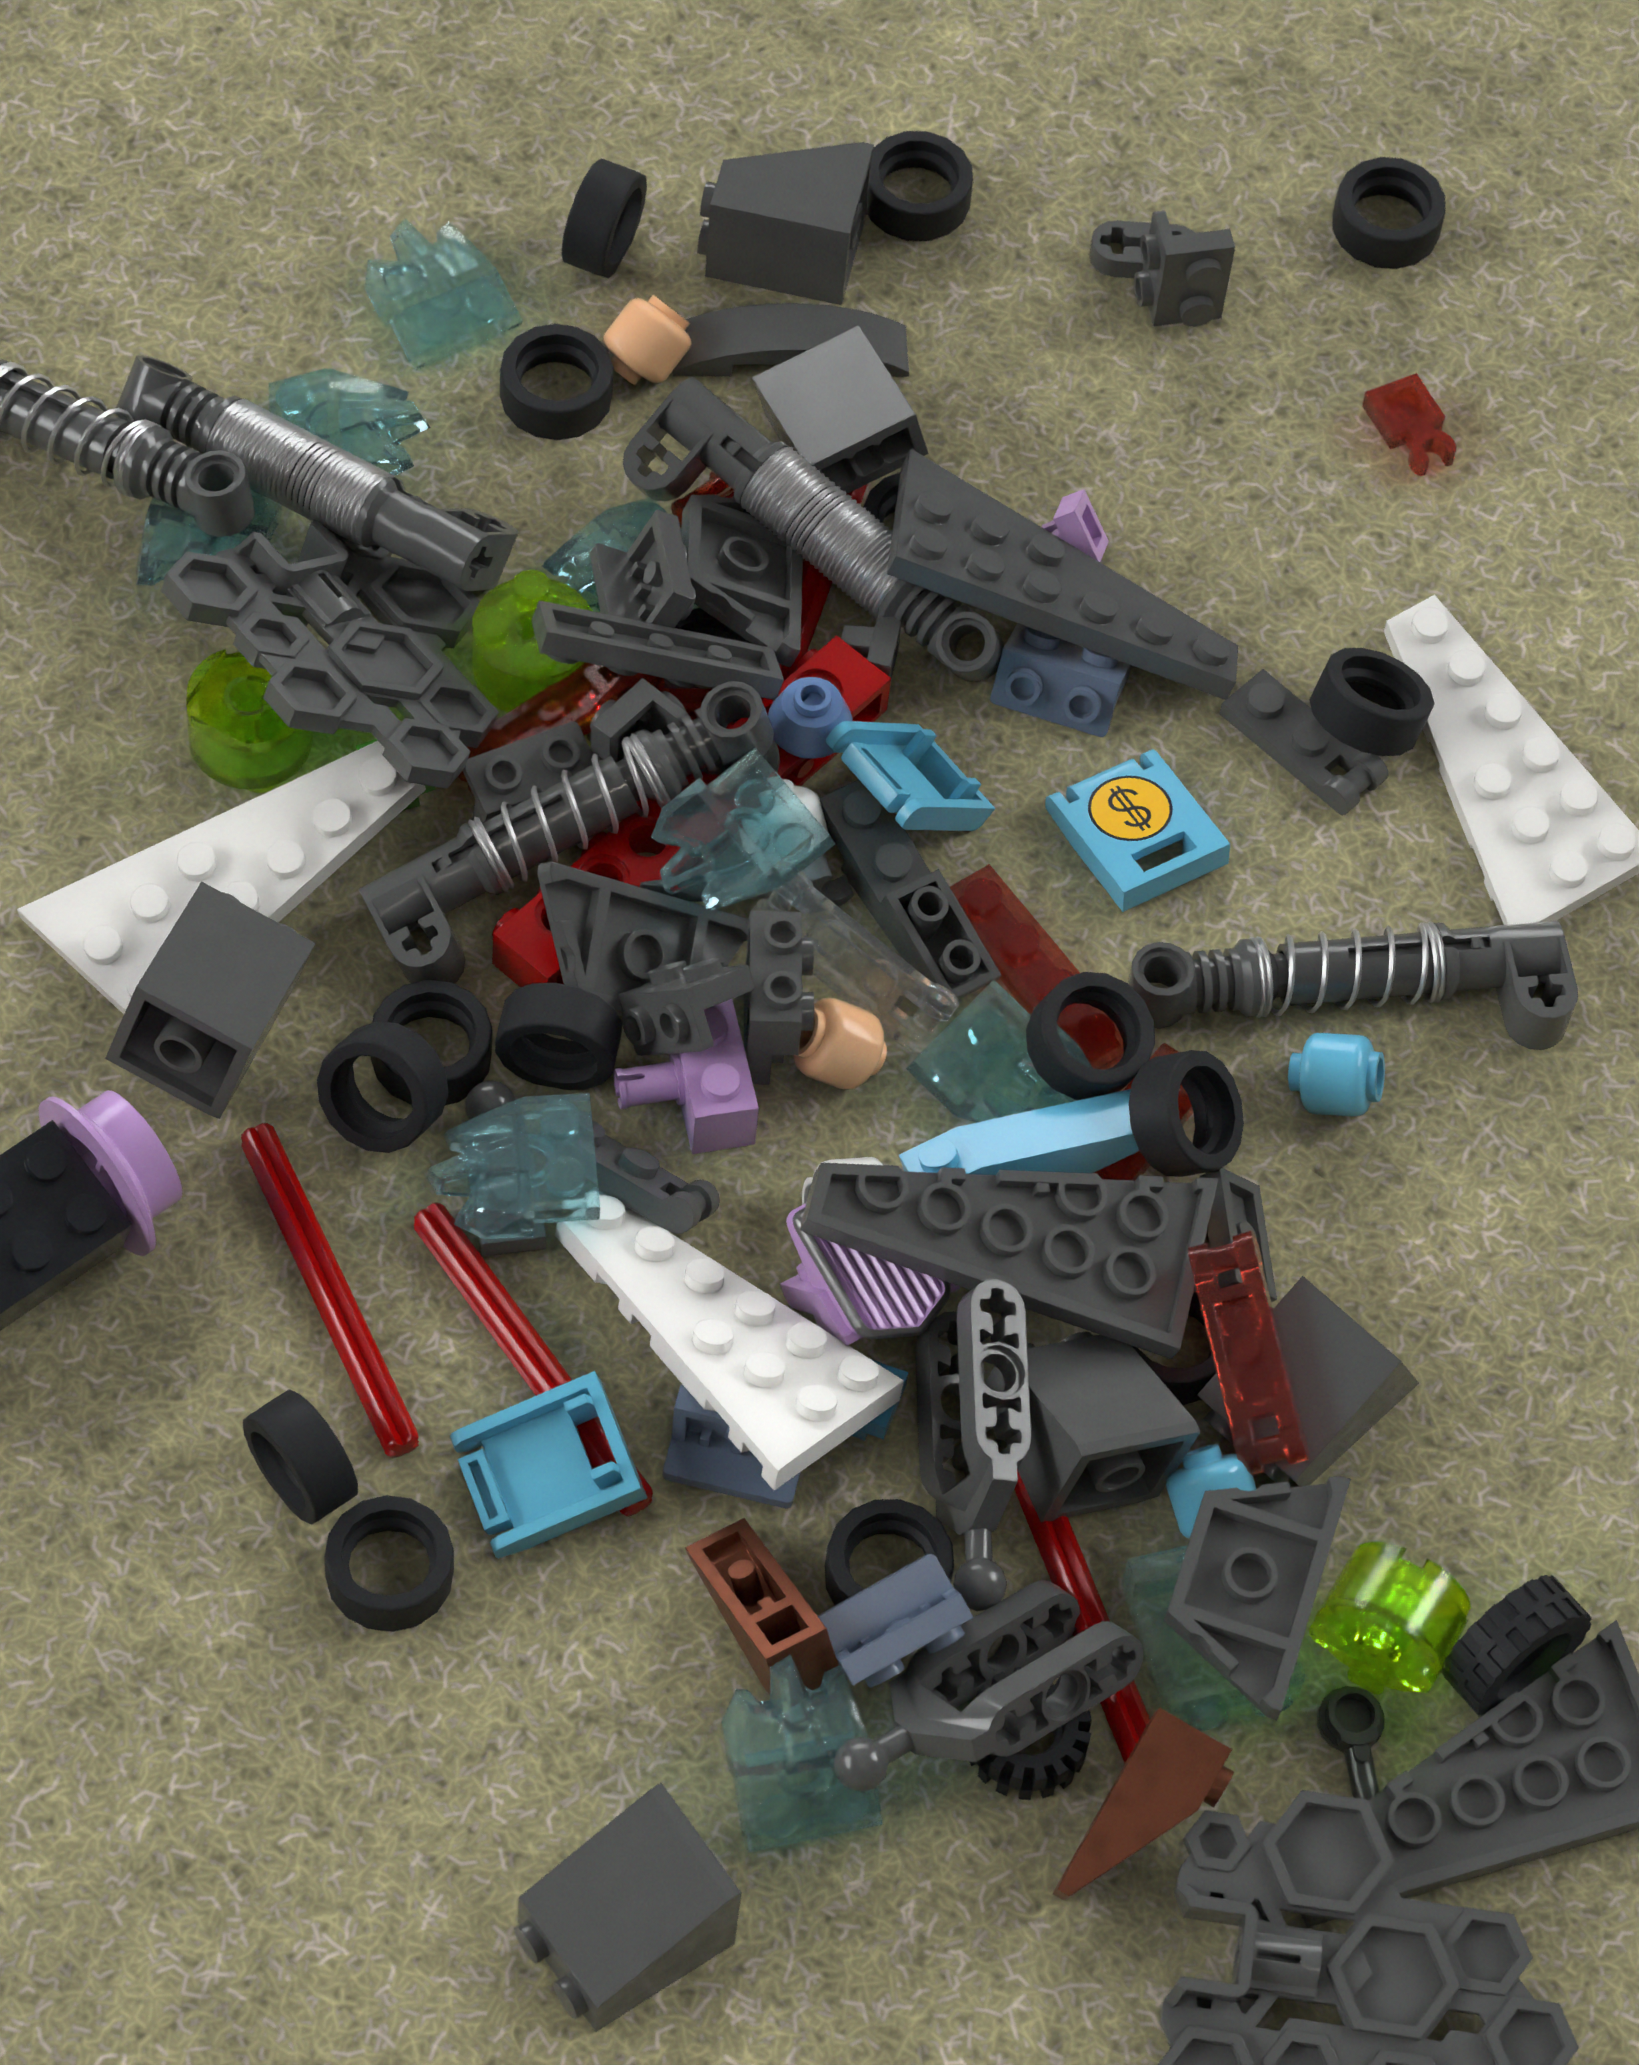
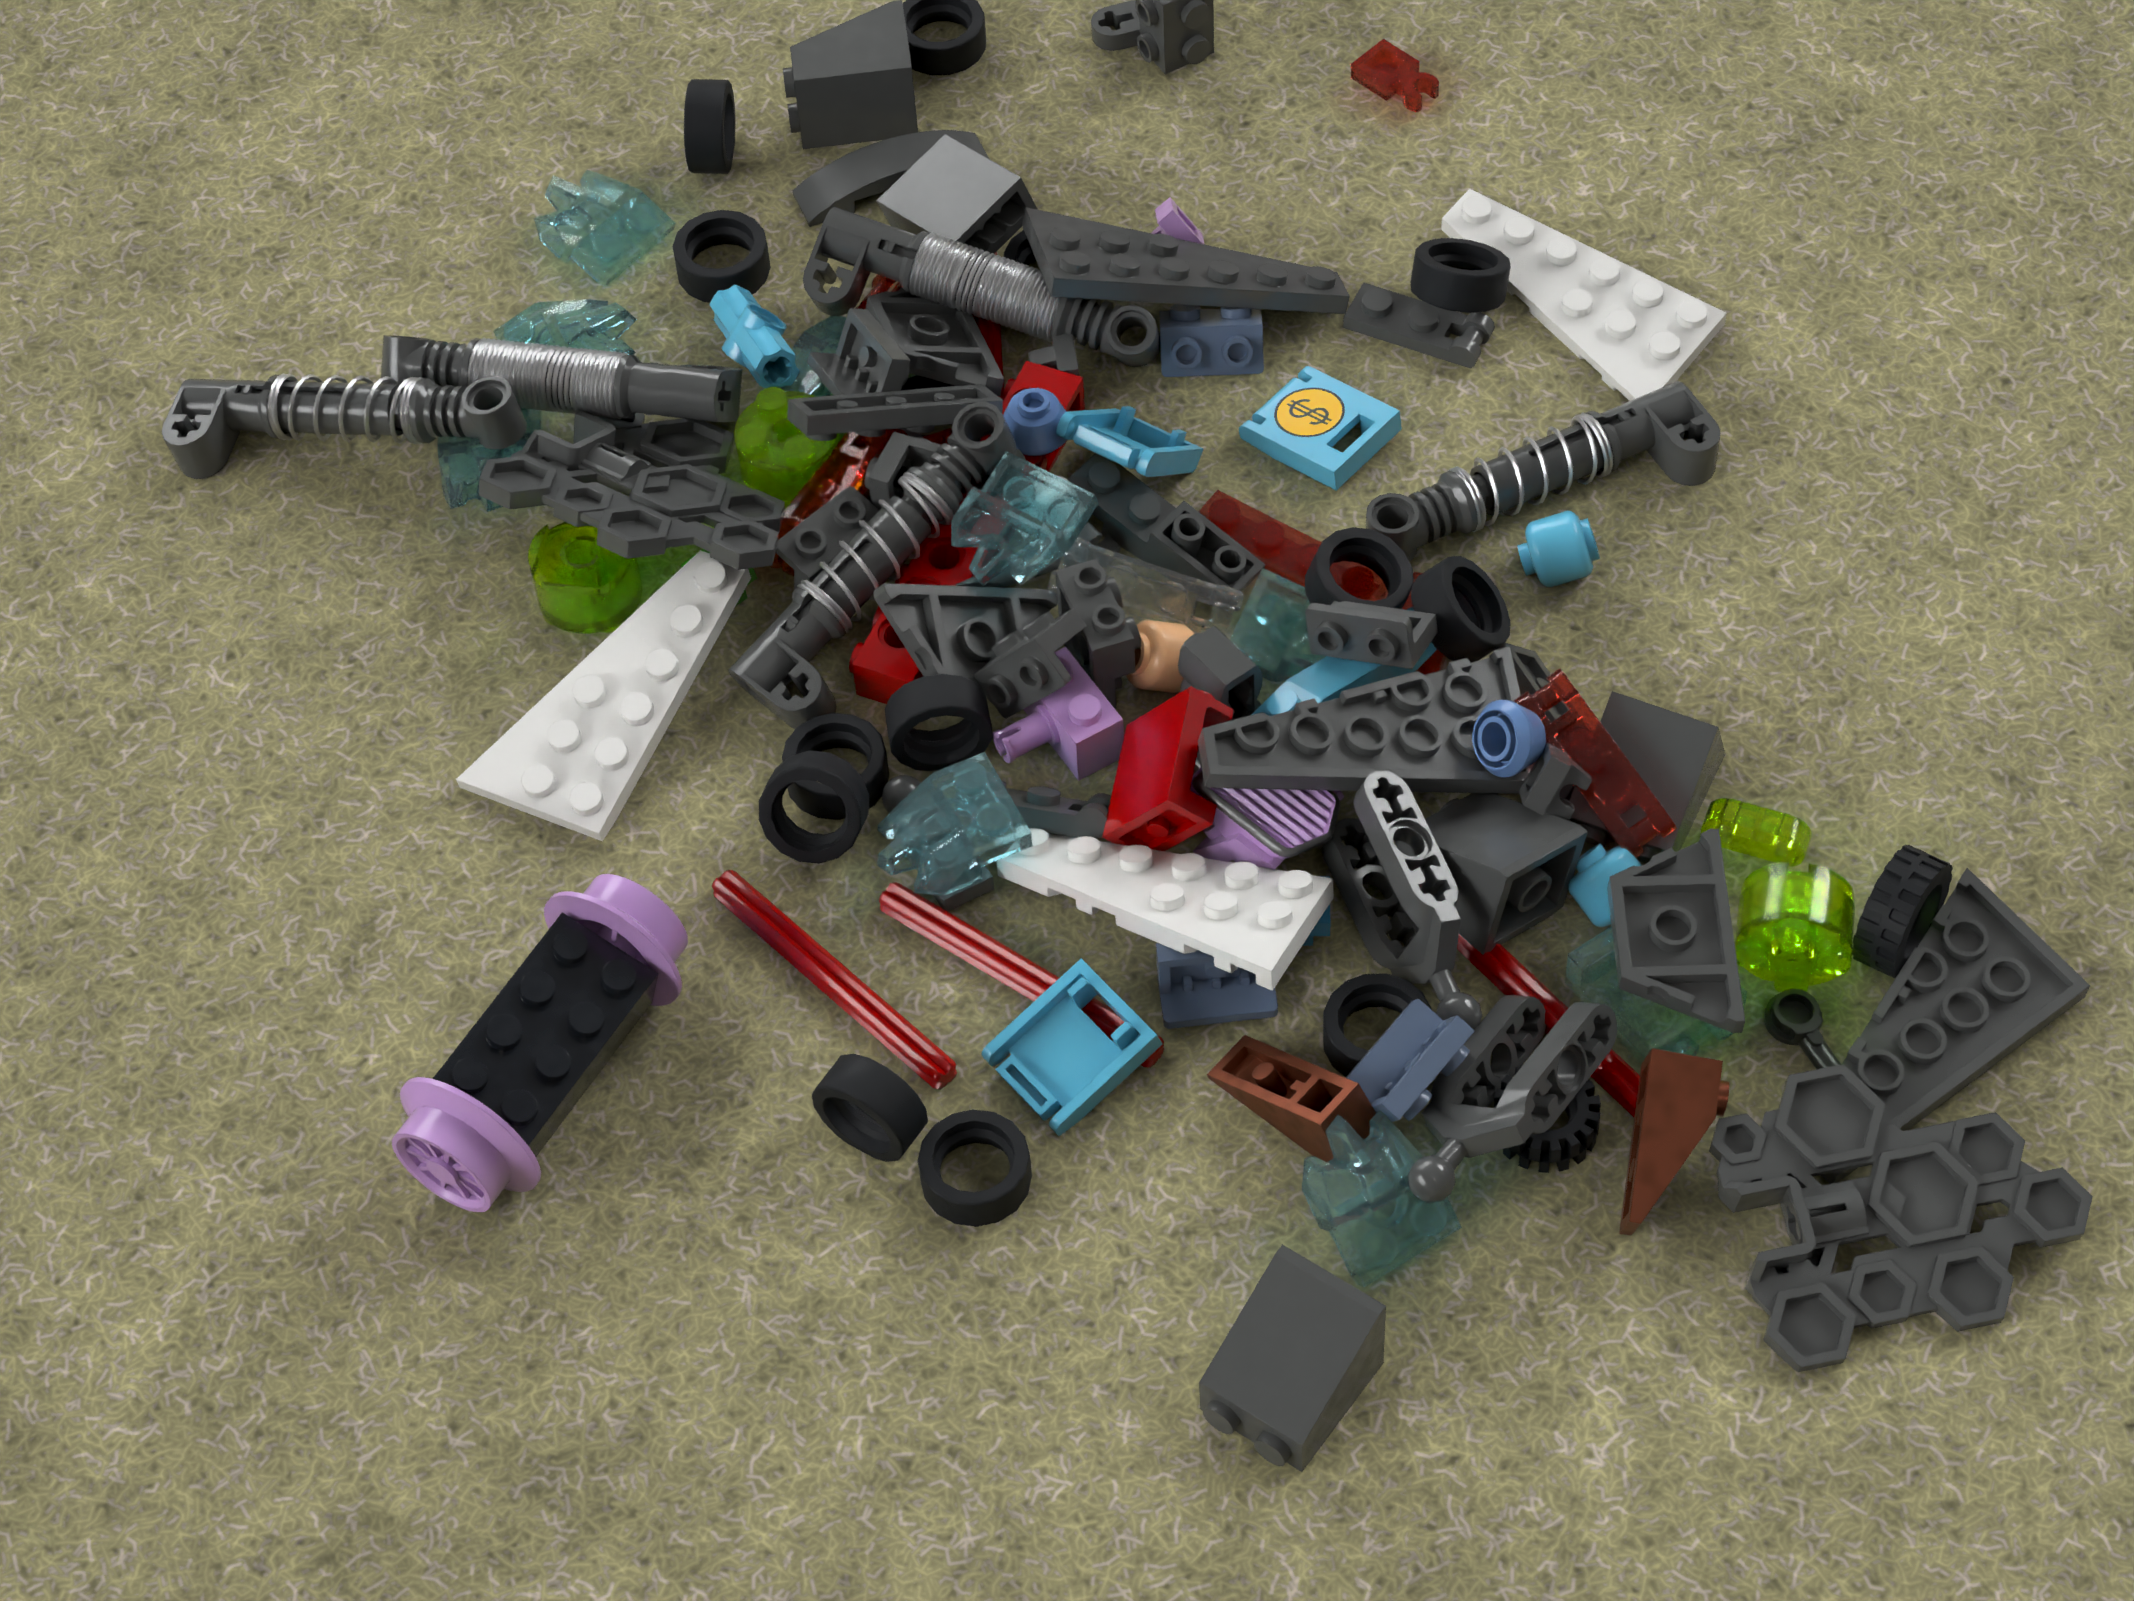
camera: 10 degrees left, 5 degrees down
dark grey slope [105,881,315,1119] -> none
light nougat head [603,295,691,386] -> none
none -> medium azure piece [710,284,800,392]
none -> red panel [1102,686,1234,852]
none -> dark grey brick [1178,626,1263,720]
none -> dark grey bracket [1305,600,1438,669]
none -> medium blue cone [1472,700,1546,777]
none -> dark grey tile [1519,743,1592,820]
none -> clear neon green beam [1701,798,1812,867]

